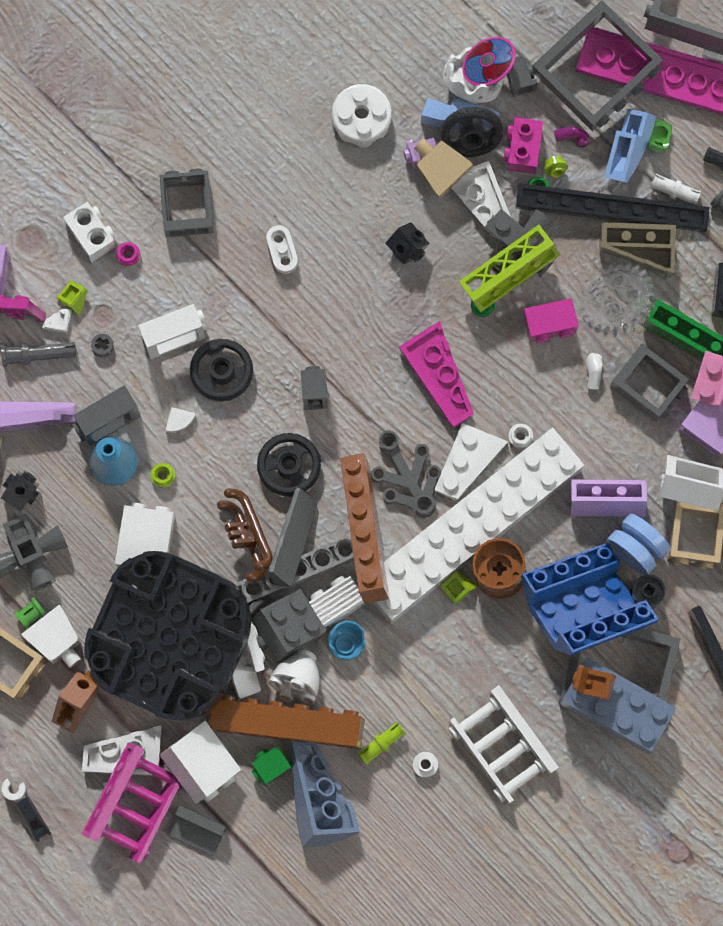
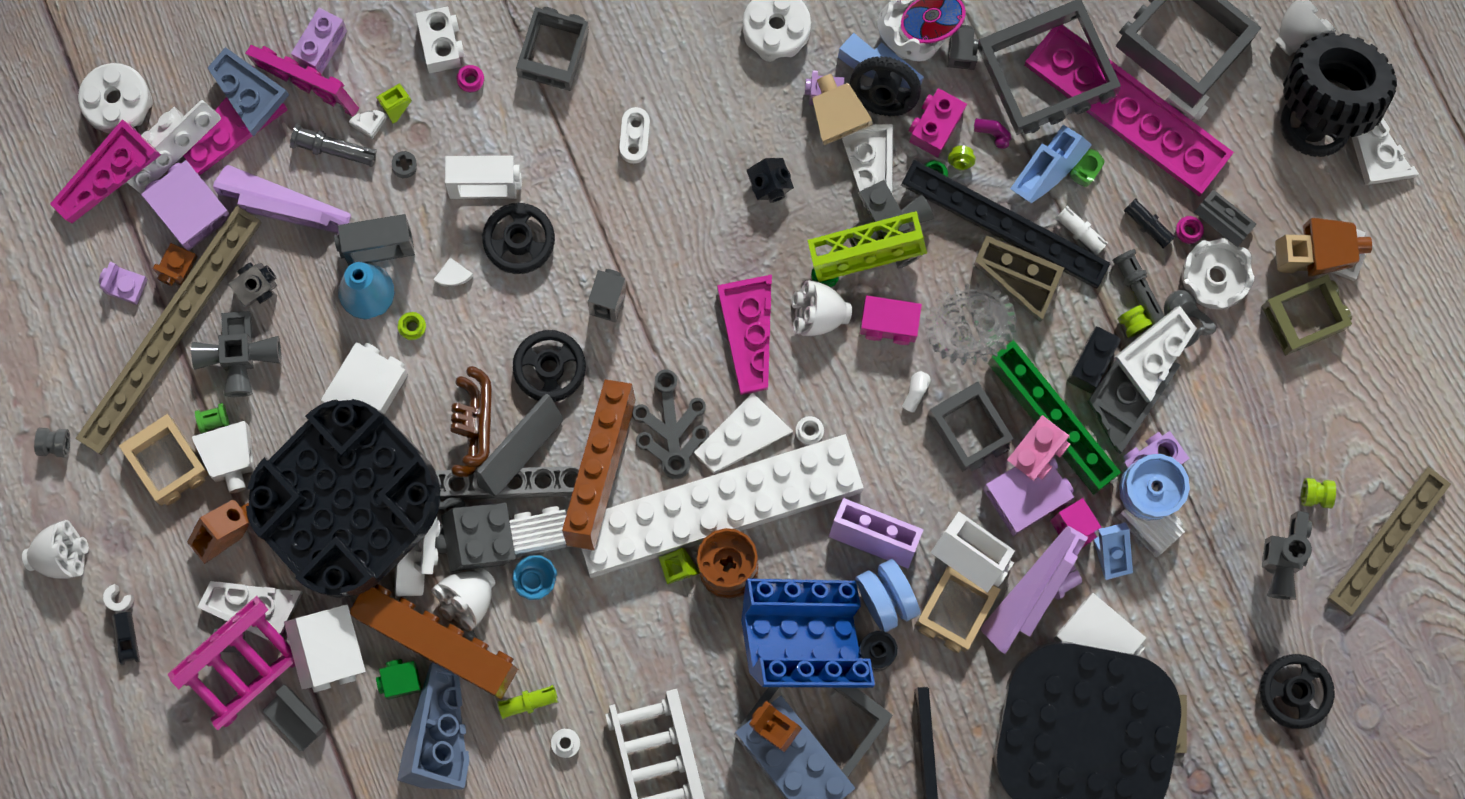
camera: 15 degrees right, 0 degrees up
none -> white piece [792,280,852,336]

